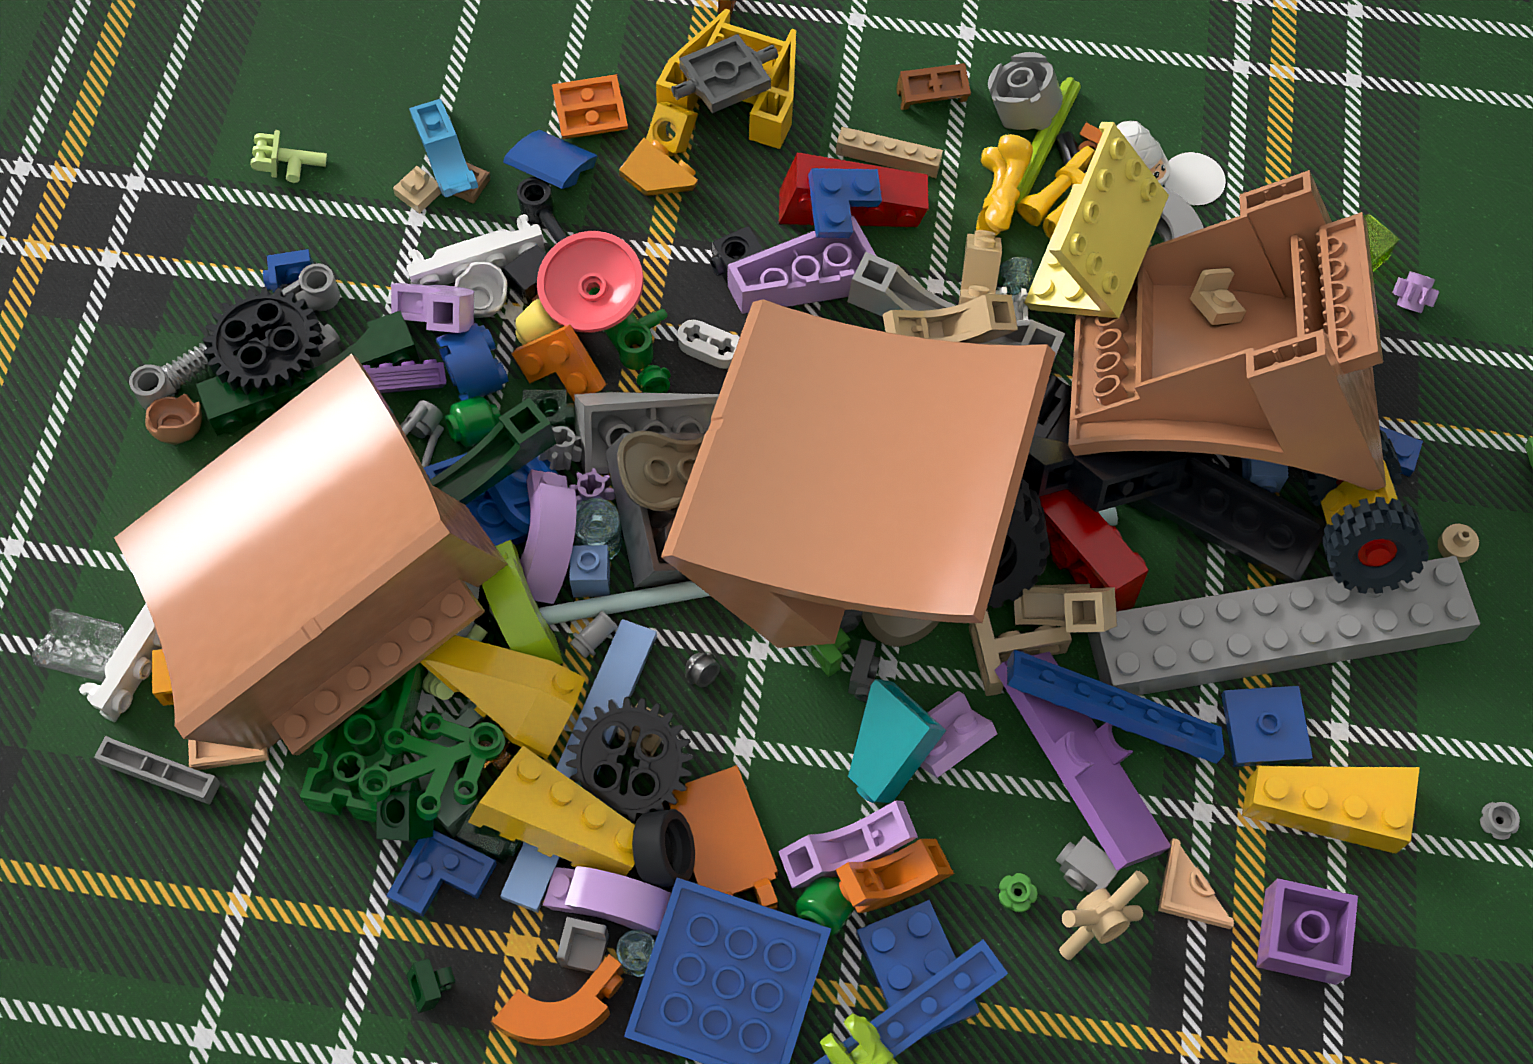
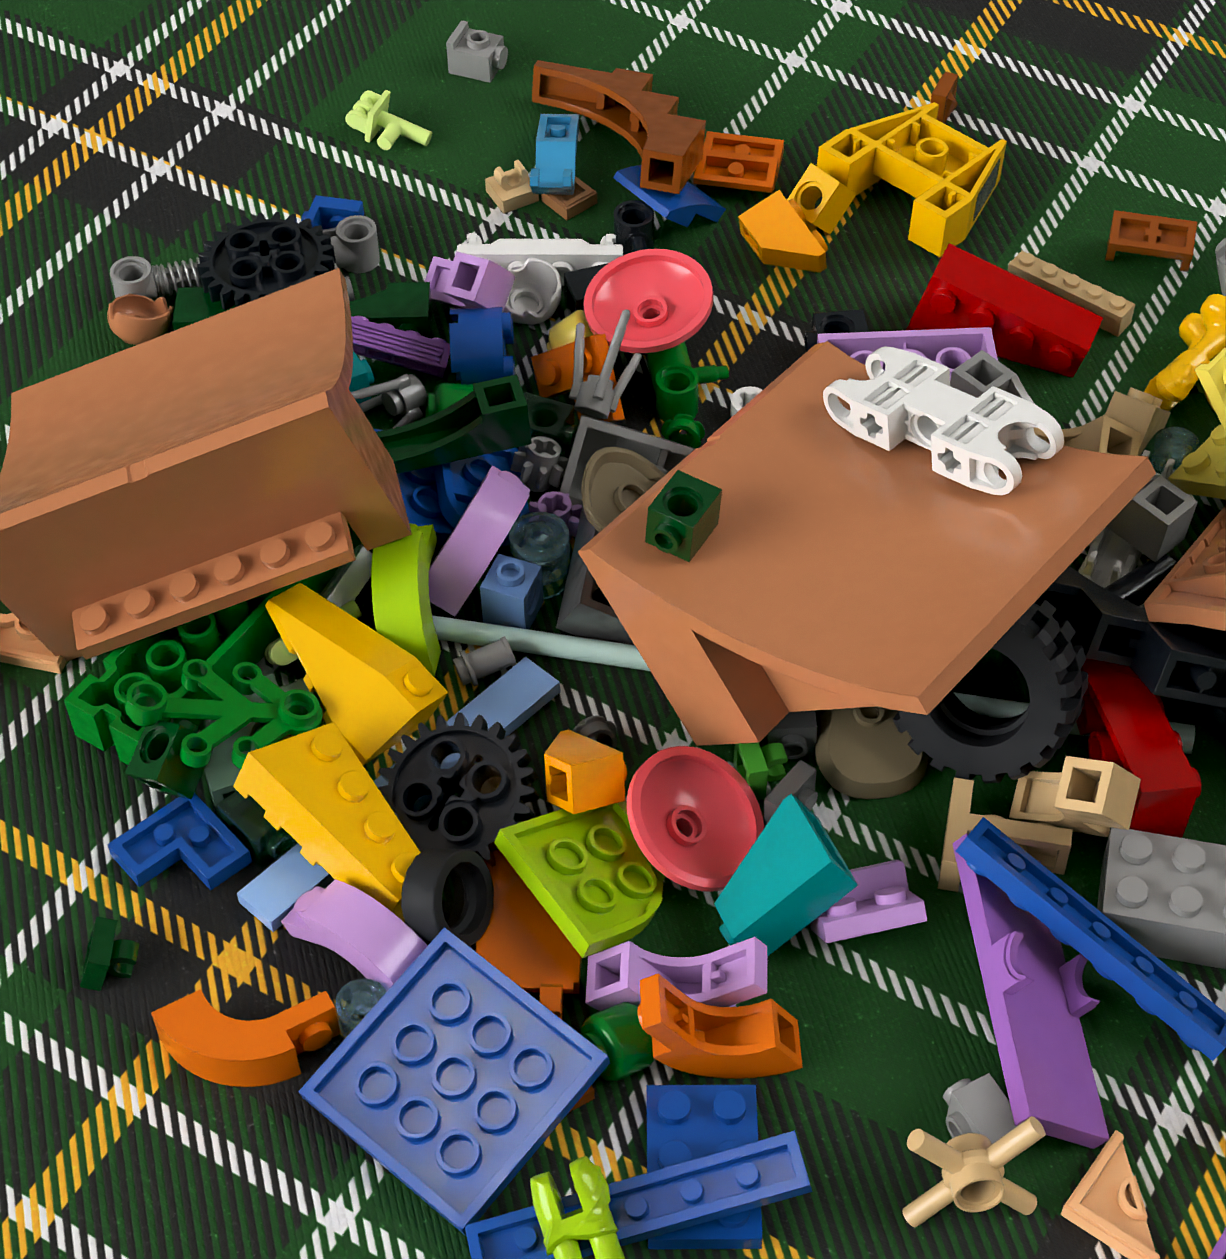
camera: 25 degrees right, 15 degrees down
light grey panel [557,917,609,974] -> none
dark grey plate [671,34,778,113] -> none
blue plate [808,168,882,238] -> none
bright green plate [999,873,1038,912] -> none
none -> light grey brick [446,20,508,83]
none -> lime plate [494,801,666,958]
none -> dark orange arch [532,60,706,194]
none -> light orange slope [544,730,627,814]
none -> light grey plant [569,310,642,419]
none -> coral dish [627,746,765,892]
none -> dark green brick [645,470,722,562]
none -> white piece [823,346,1064,495]

